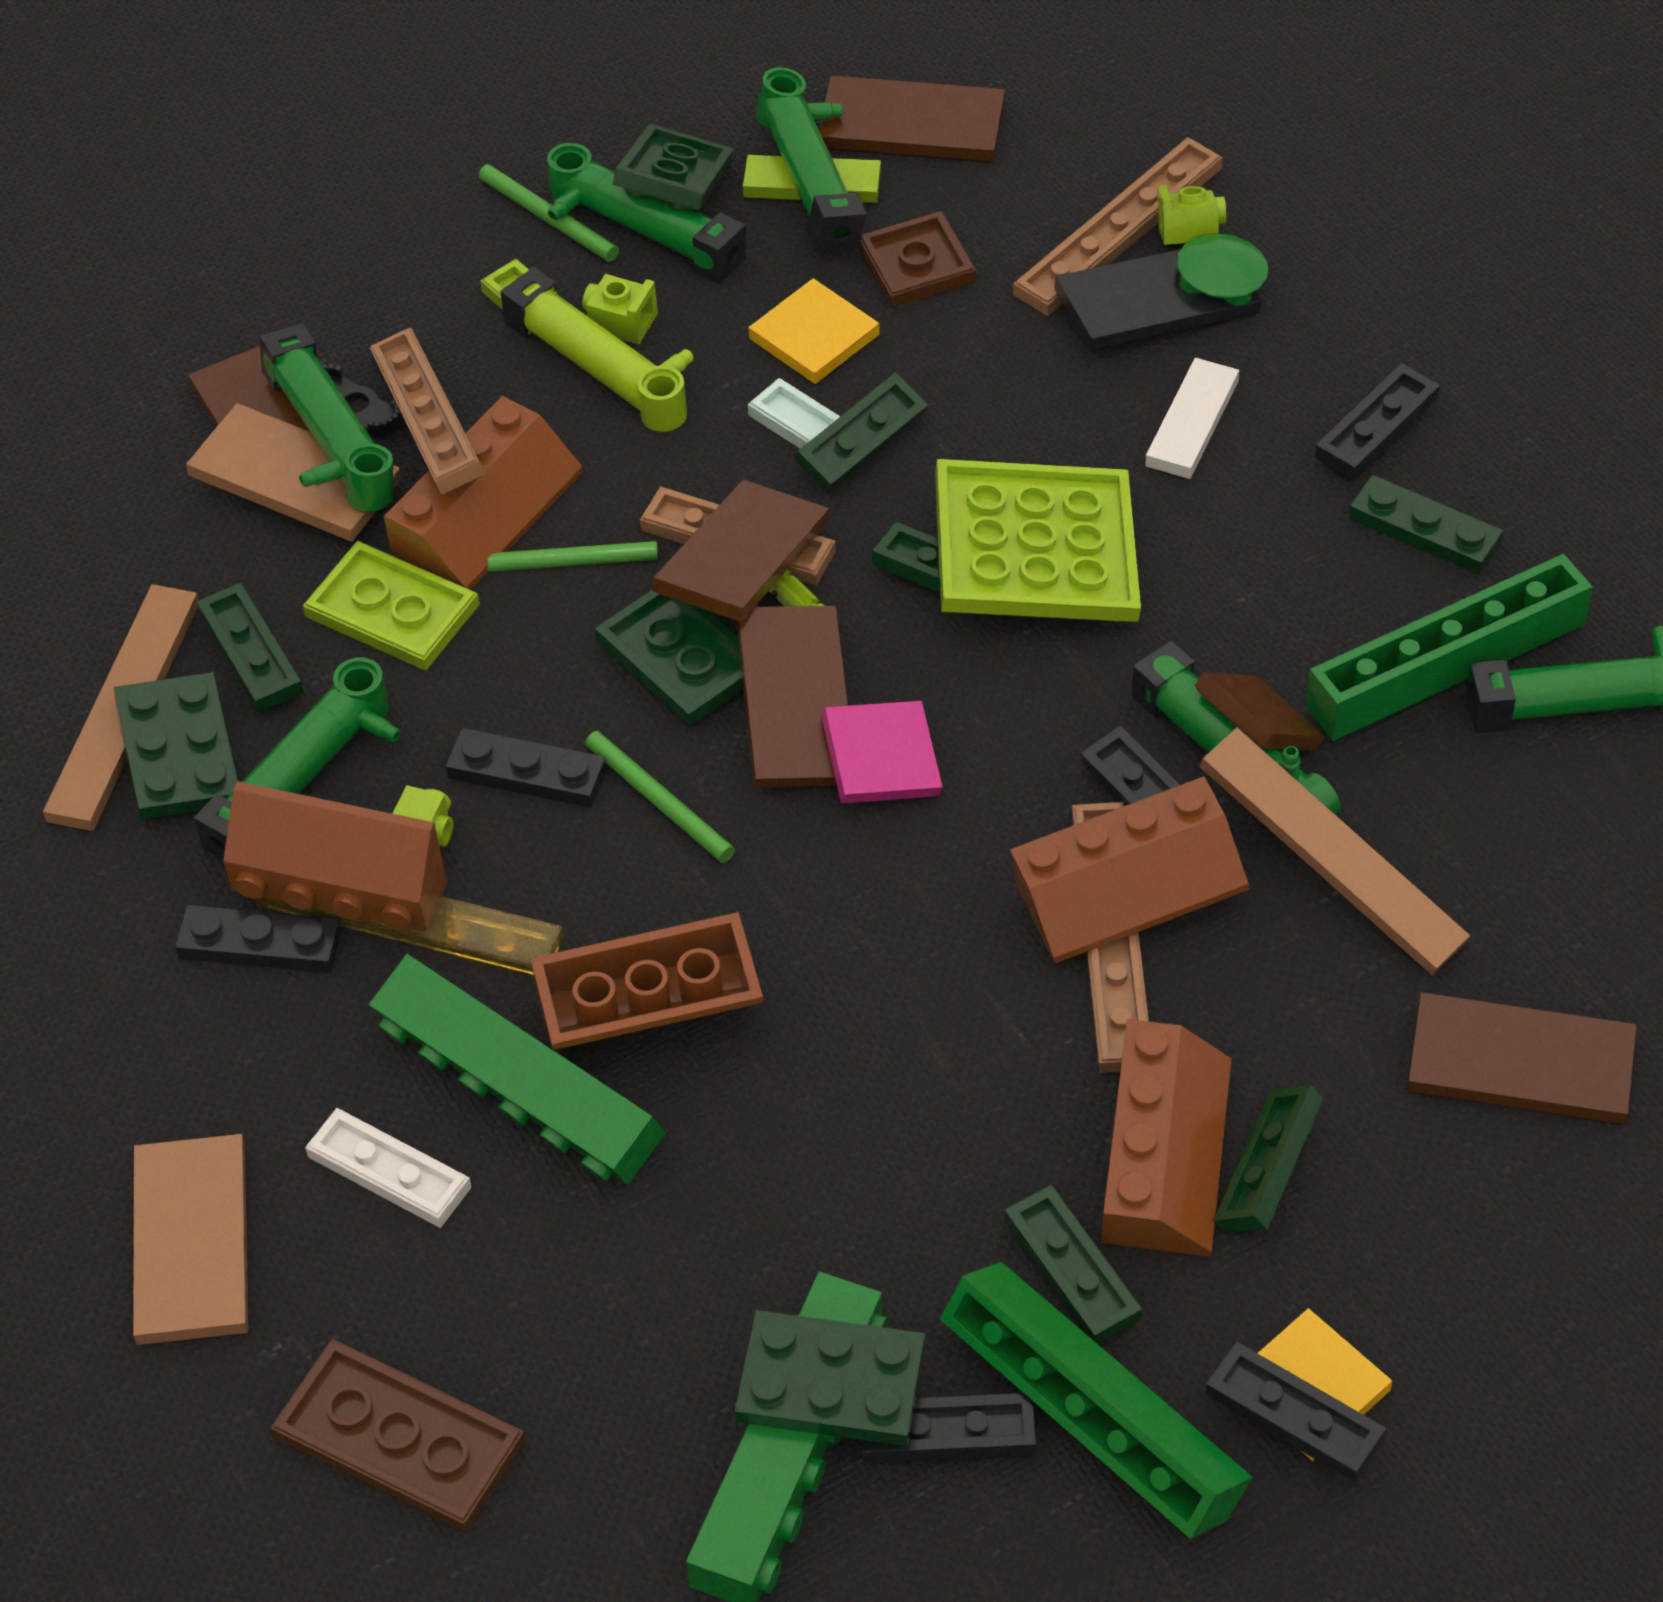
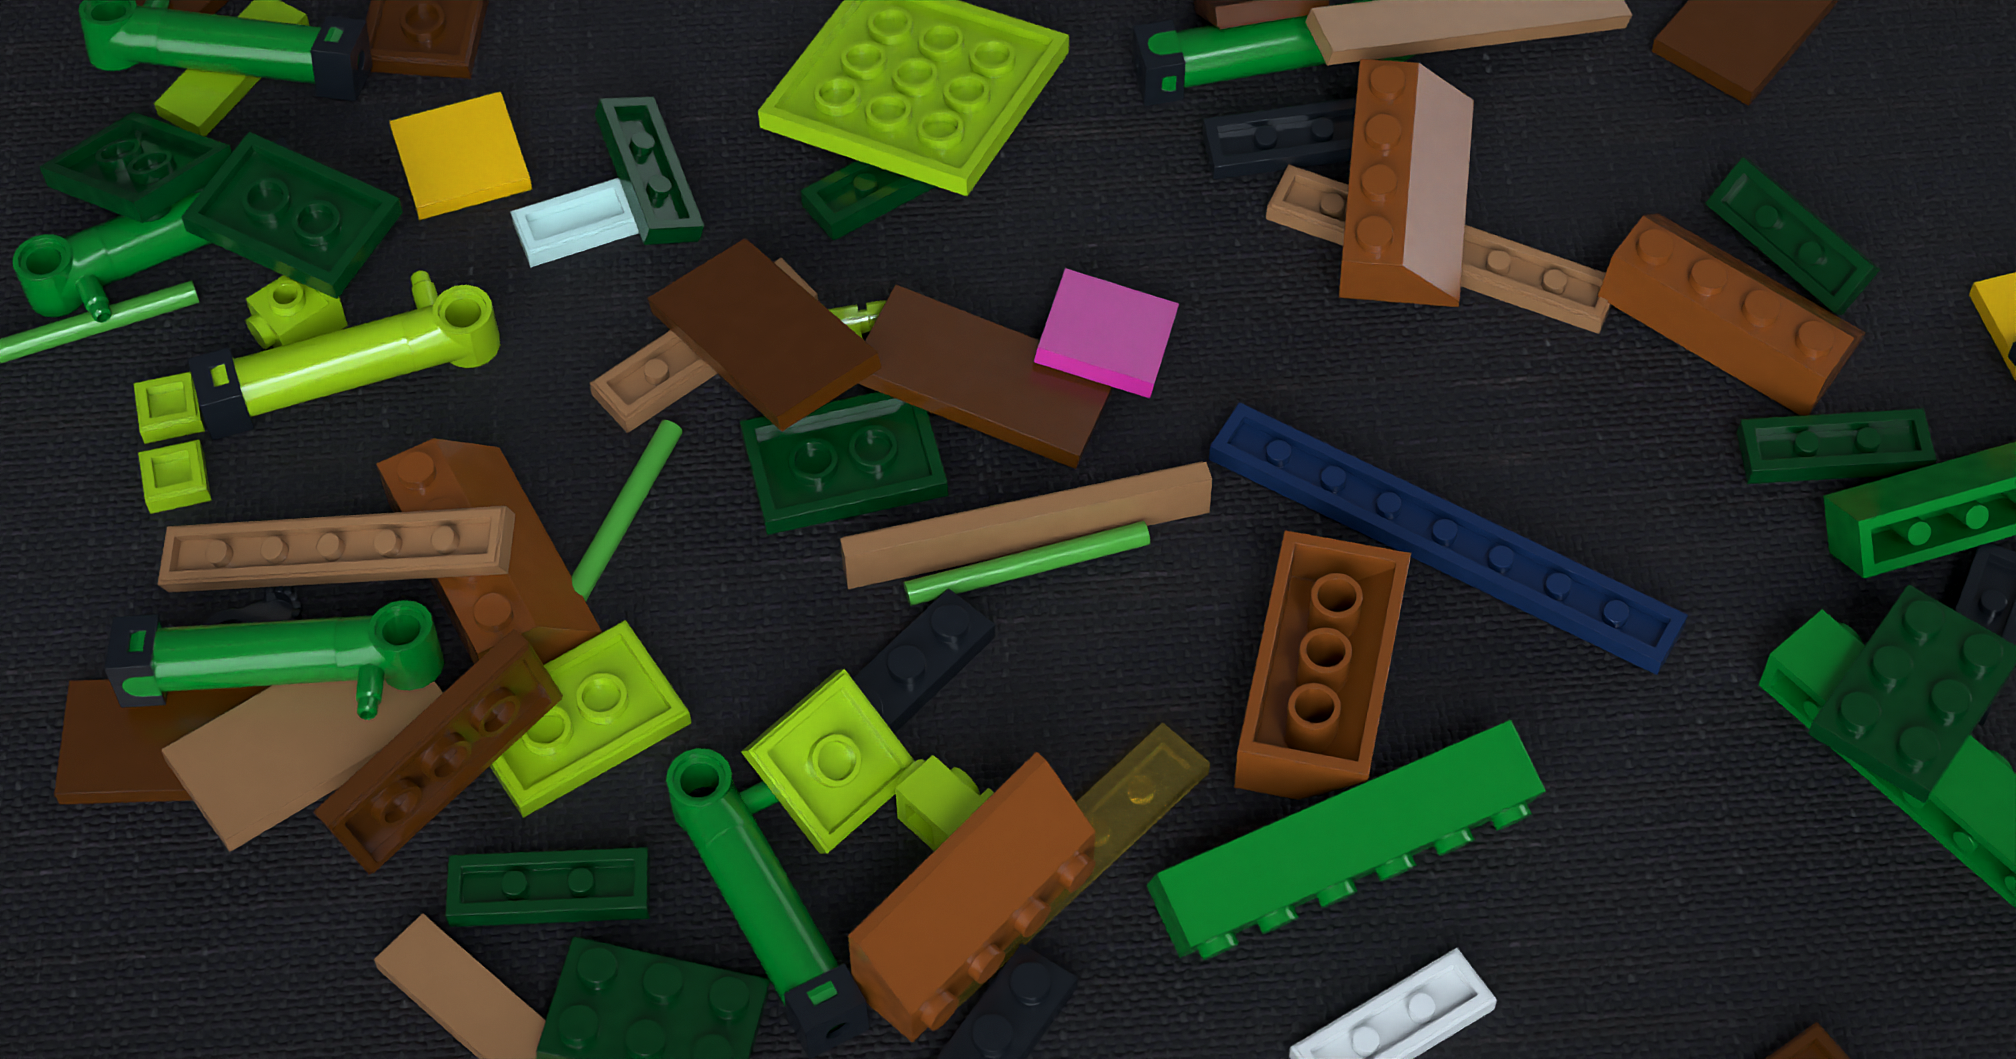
camera: 65 degrees left, 5 degrees up
none -> lime tile [138,439,212,514]
none -> dark green plate [181,132,403,299]
none -> reddish brown tile [313,629,563,875]
none -> lime tile [741,669,915,854]
none -> medium nougat tile [840,461,1212,589]
none -> dark blue plate [1209,402,1688,675]

